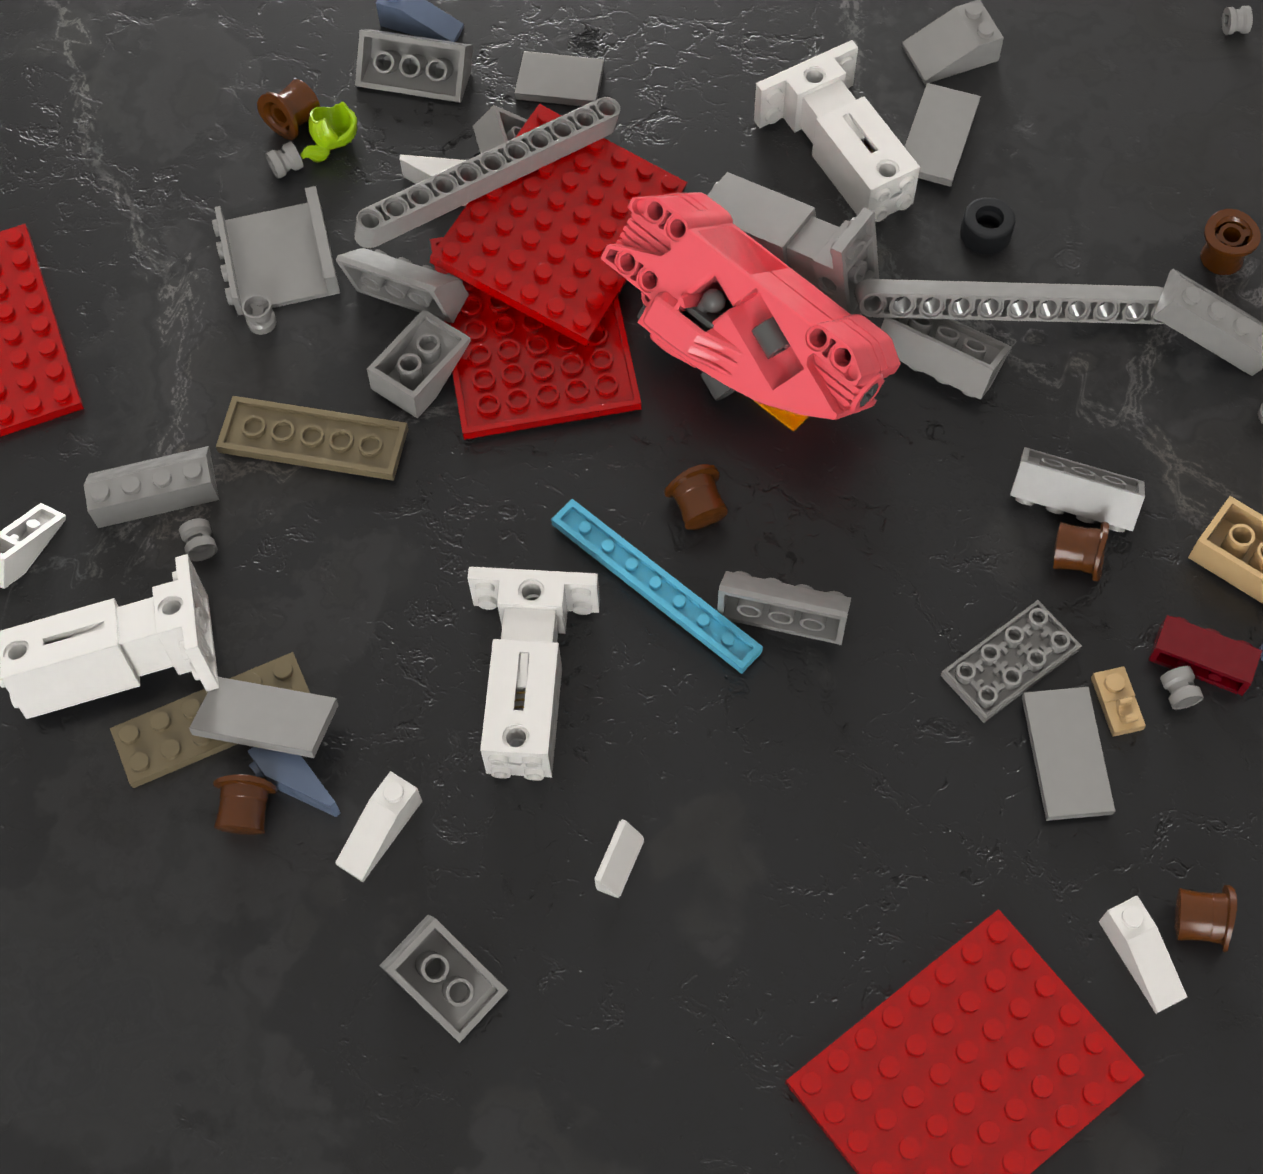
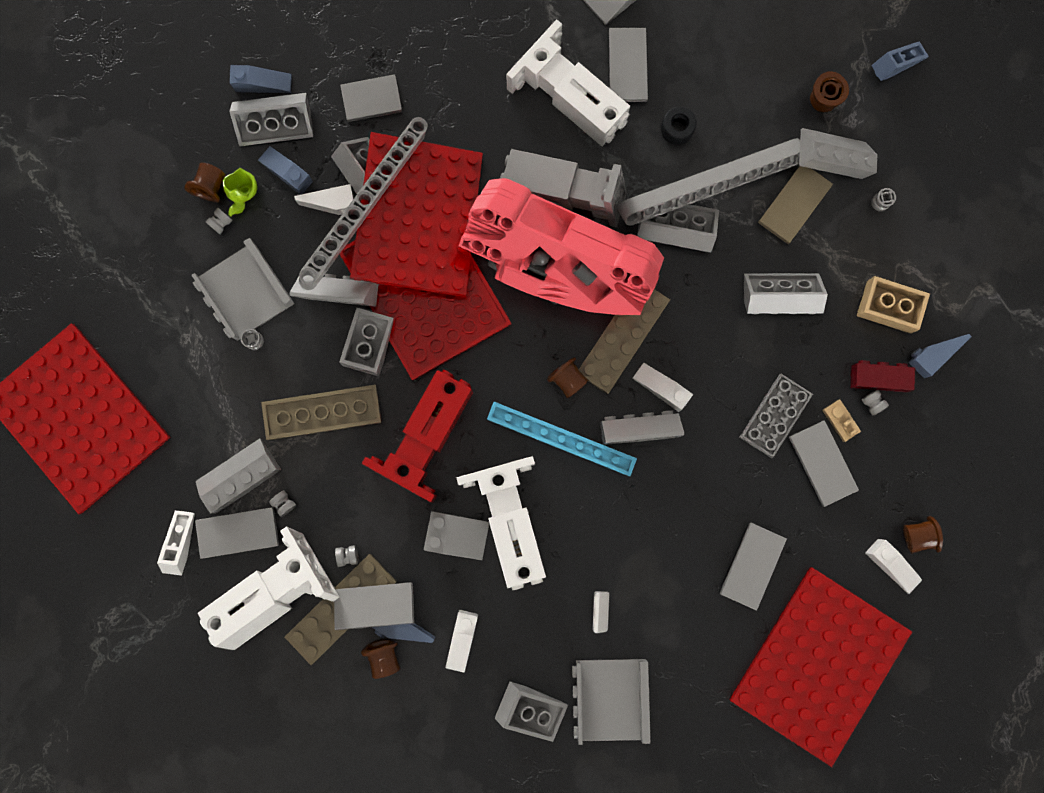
camera: 25 degrees left, 20 degrees up
reddish brown piece [1053,522,1109,581] -> none
none -> light grey tile [195,507,279,559]
none -> sand blue slope [258,146,313,195]
none -> light grey wheel [335,545,359,567]
none -> red brick [362,370,473,502]
none -> light grey slope [424,511,489,560]
none -> light grey panel [572,659,650,745]
none -> dark tan plate [579,289,670,394]
none -> white slope [633,363,693,412]
none -> light grey tile [720,523,787,611]
none -> dark tan tile [758,166,833,244]

